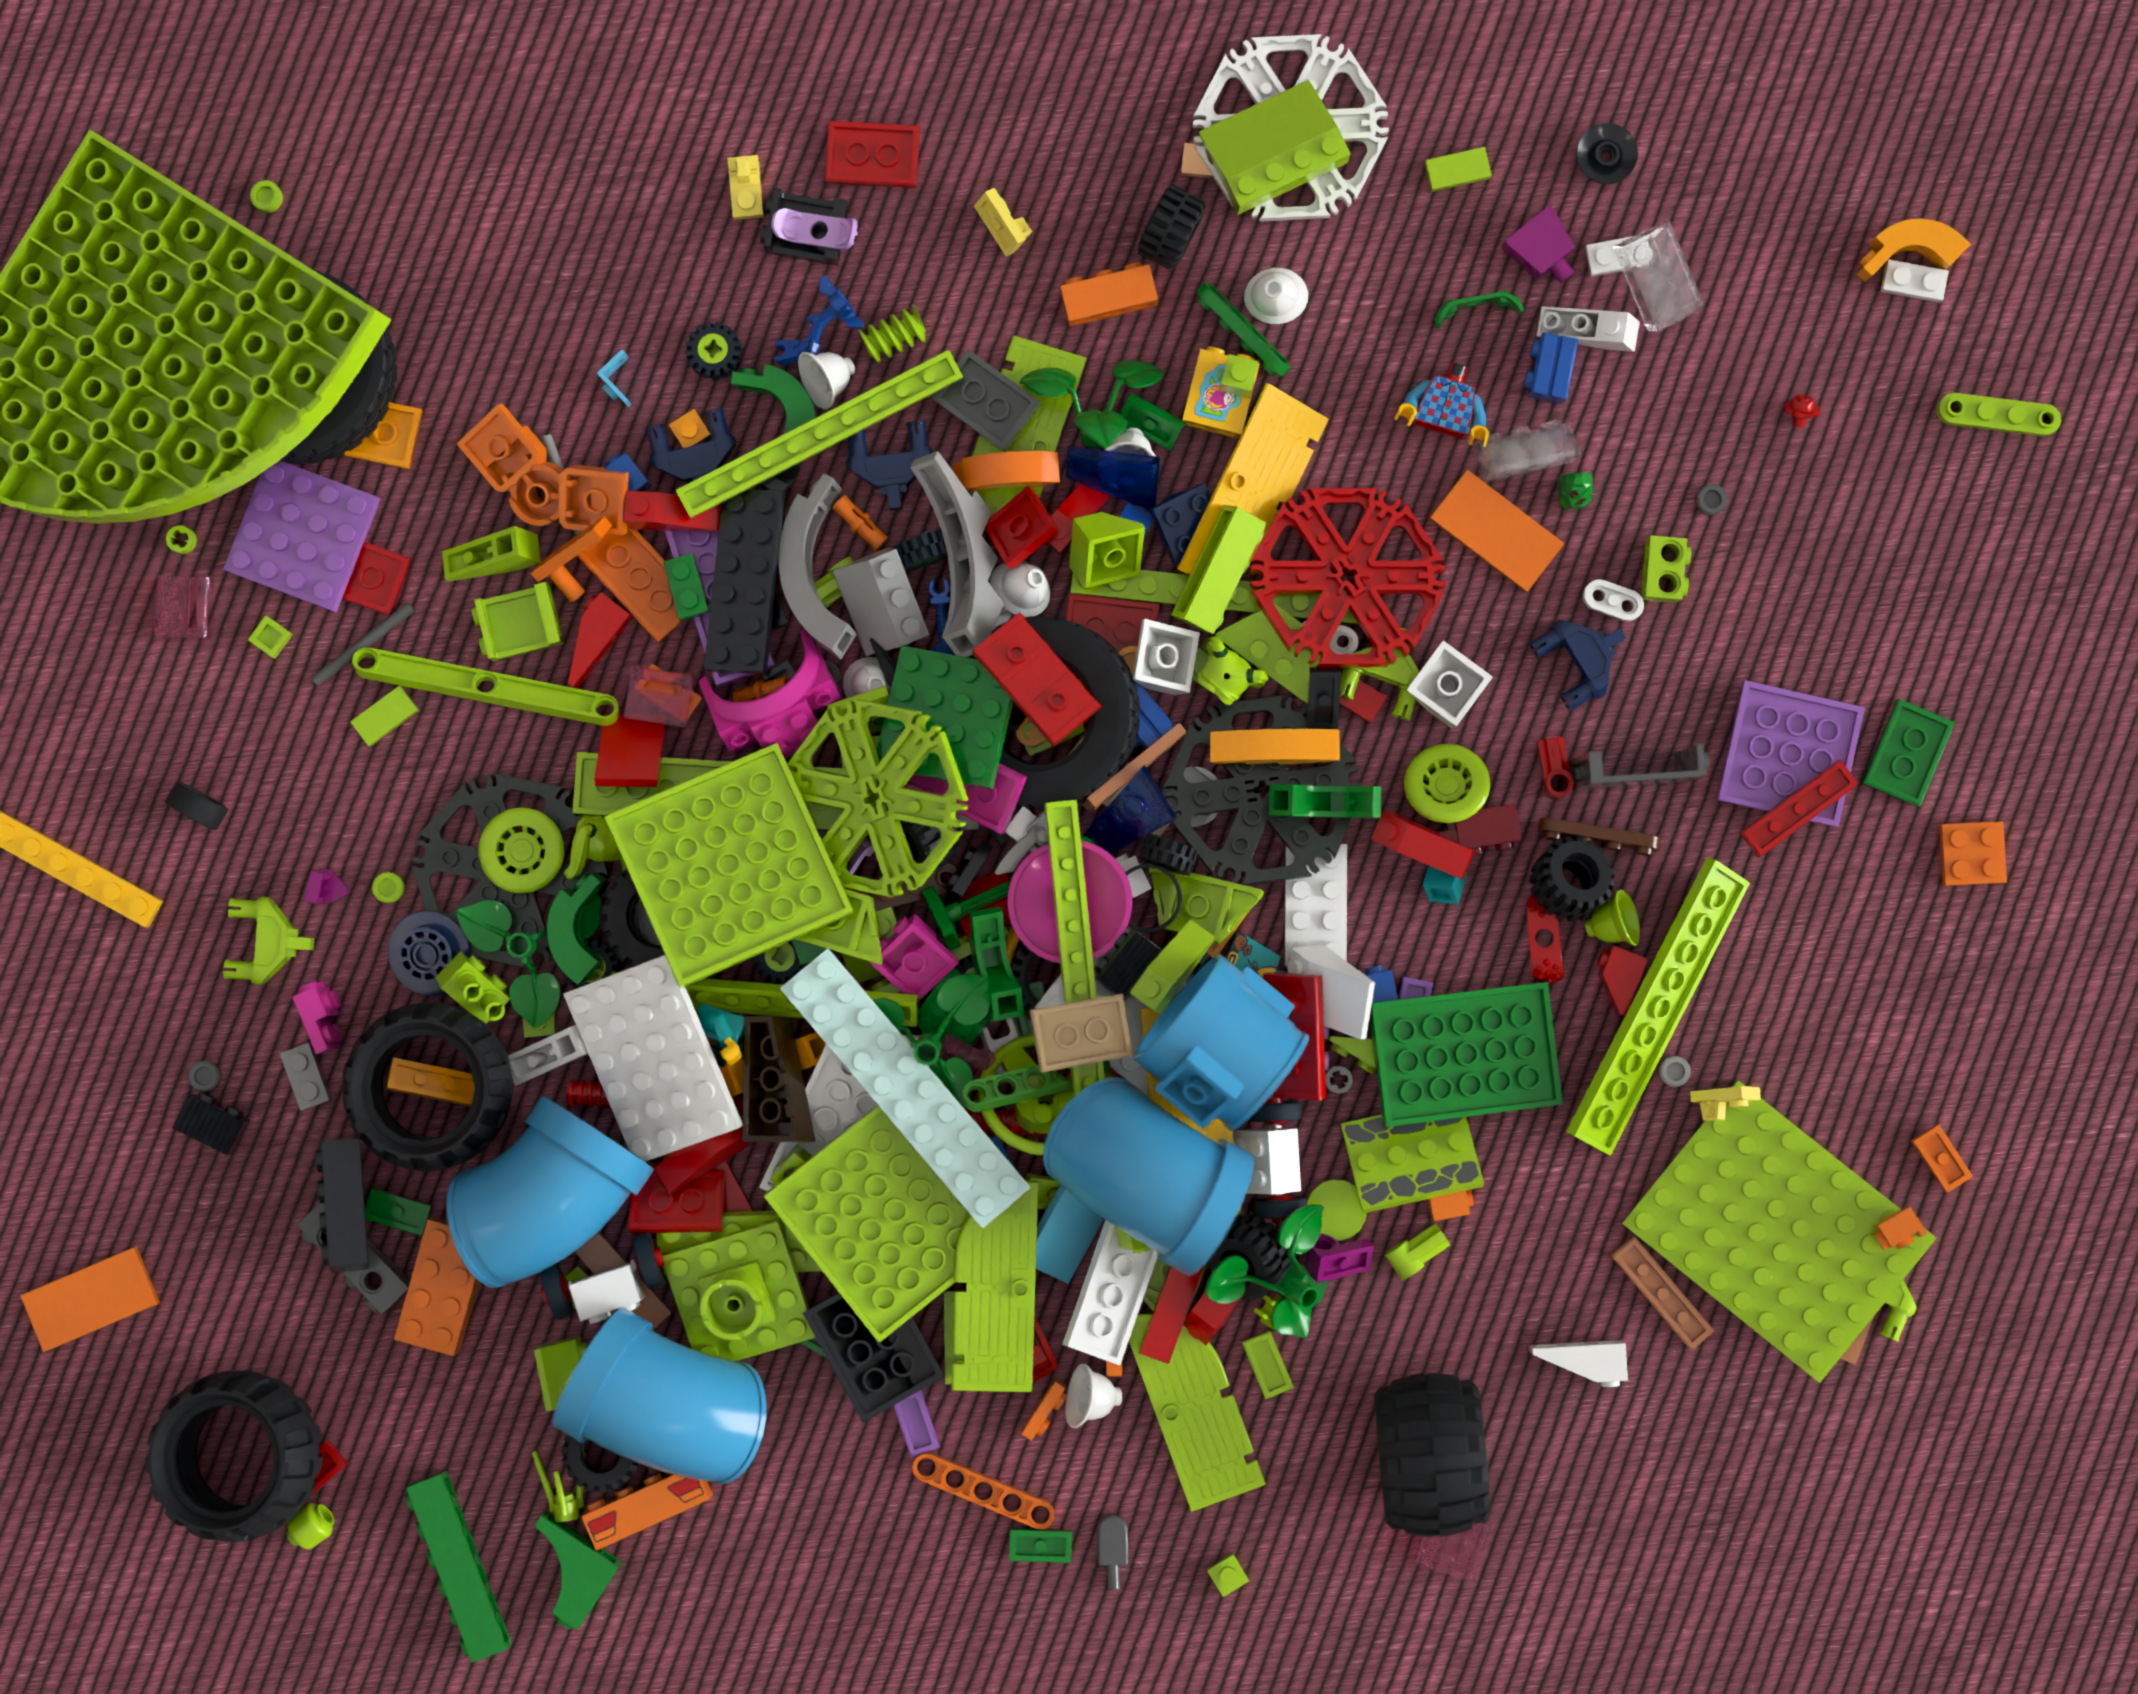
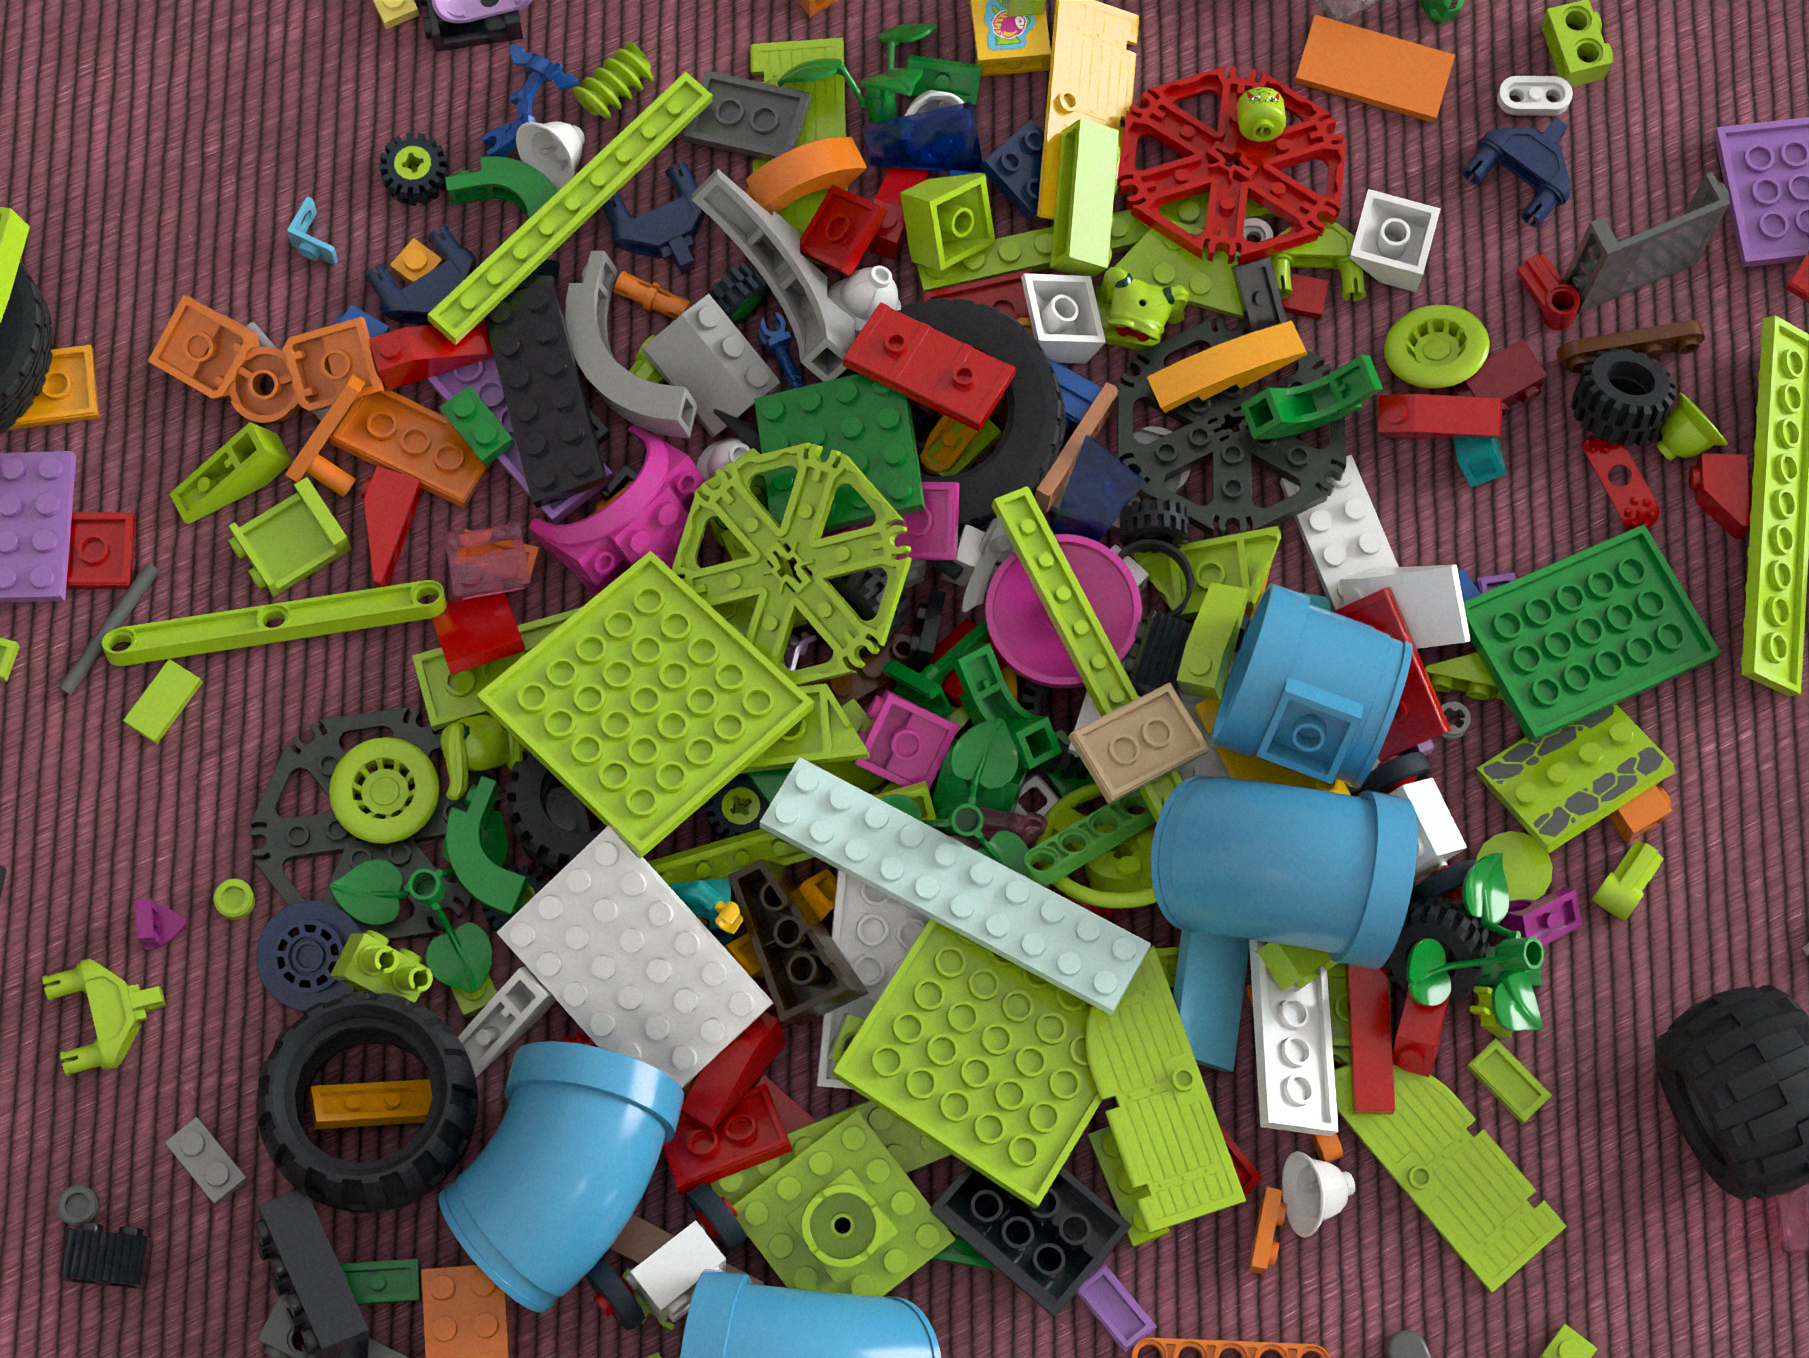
camera: 30 degrees left, 15 degrees down
dark pink plate [292,981,342,1054] -> none
none -> lime head [1237,87,1286,142]

